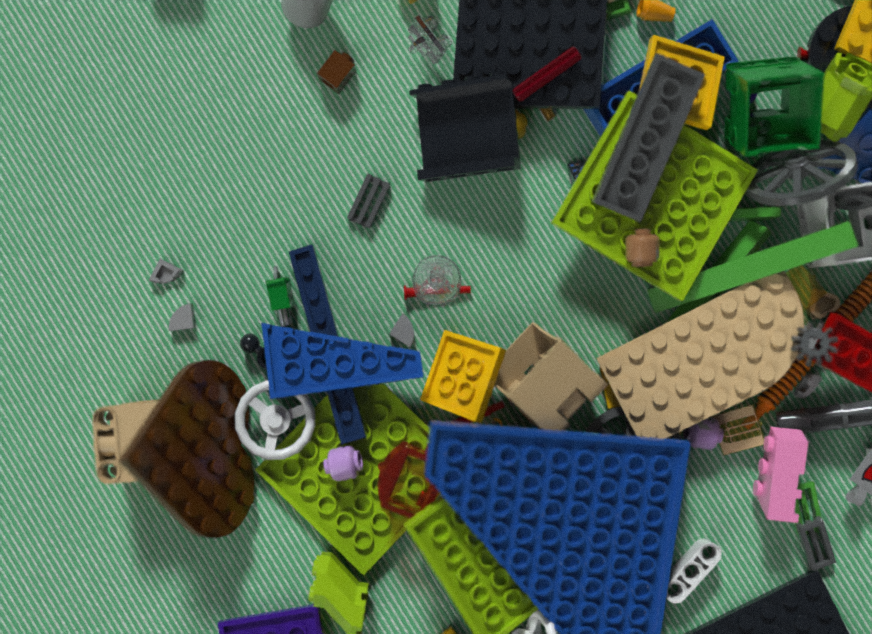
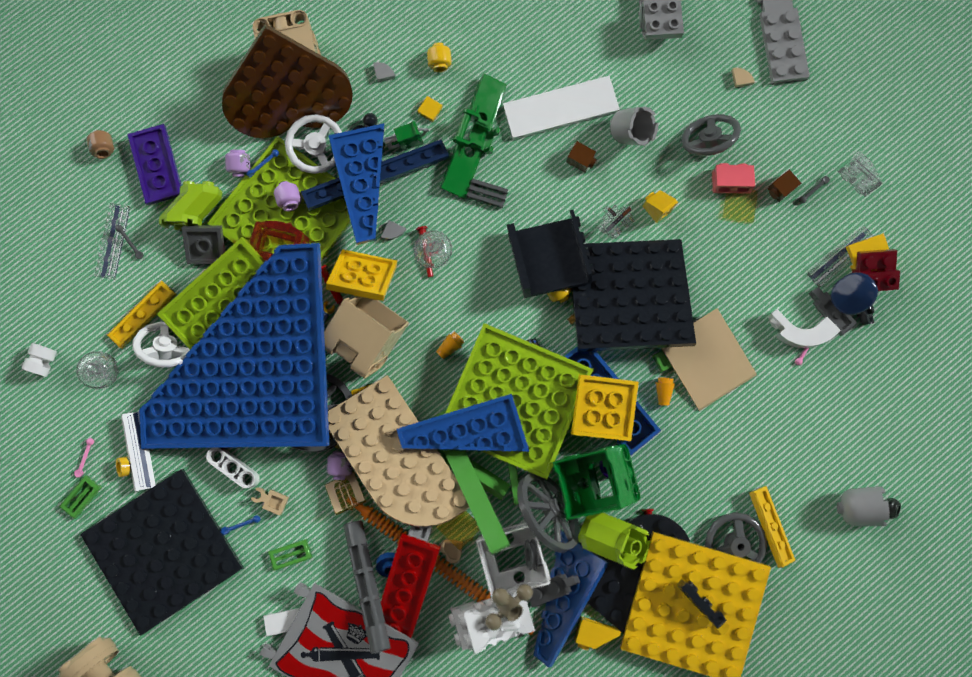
camera: 85 degrees right, 5 degrees down
light grey tile [149,259,184,284] -> none
dark red axle [513,47,581,101] -> none
dark grey plate [591,53,705,222] -> none
medium nougat head [625,229,660,267] -> none
bright pink wedge [753,427,808,523] -> none
dark grey gear [791,322,838,367] -> none
light grey tile [794,374,822,399] -> none
dark grey tile [796,516,836,571] -> none
none -> dark grey plate [182,225,225,264]
none -> blue hinge [221,515,260,535]
none -> lavender head [225,150,250,177]
none -> blue hinge [246,150,279,178]
none -> tan plate [251,487,289,516]
none -> blue plate [376,552,395,577]
none -> blue wing [396,394,529,452]
none -> yellow tile [417,96,443,122]
none -> yellow head [427,43,452,73]
none -> light orange cone [436,331,465,359]
none -> green piece [440,73,507,199]
none -> white tile [503,76,620,140]

